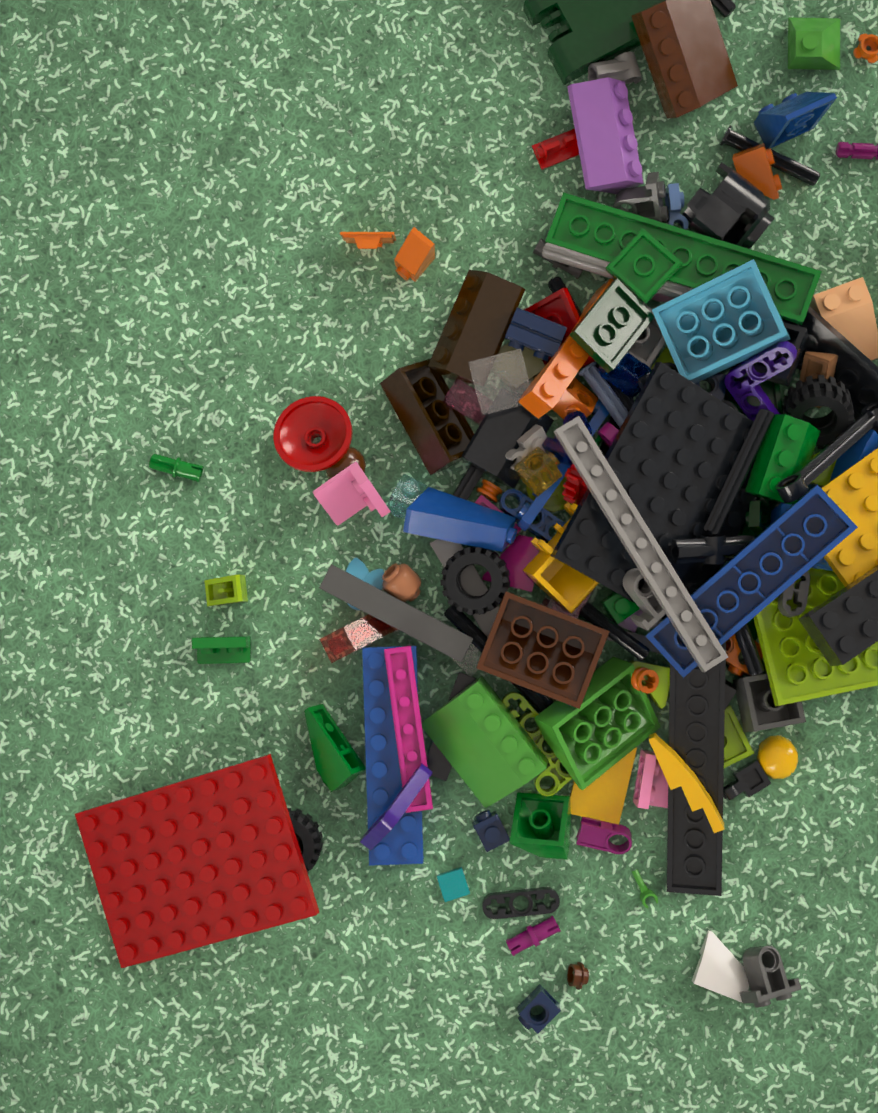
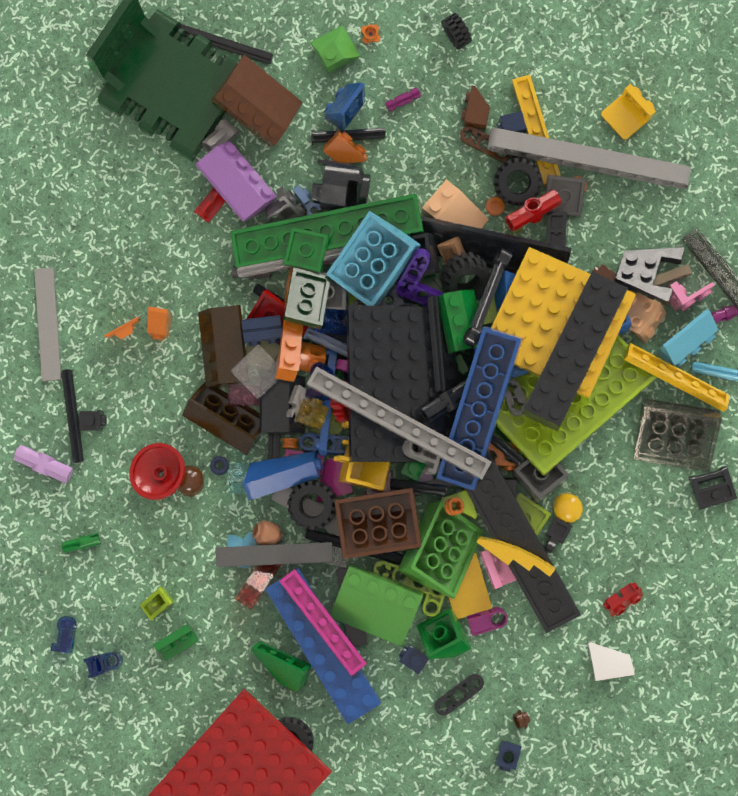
camera: 30 degrees left, 5 degrees down
bright pink bracket [313,462,391,525] -> none
dark purple beam [360,763,433,851] -> none
teal tile [437,867,470,902] -> none
magenta pin [506,915,561,956] -> none
bright green hand [632,869,658,908] -> none
dark grey pin [740,946,802,1008] -> none
none -> lavender piece [13,445,74,483]
none -> light grey tile [34,267,62,382]
none -> clear blue leg [50,616,77,653]
none -> black axle [61,369,84,463]
none -> black bracket [79,410,107,431]
none -> clear blue piece [83,651,123,678]
none -> dark blue plate [210,456,230,476]
none -> red hinge [603,582,643,617]

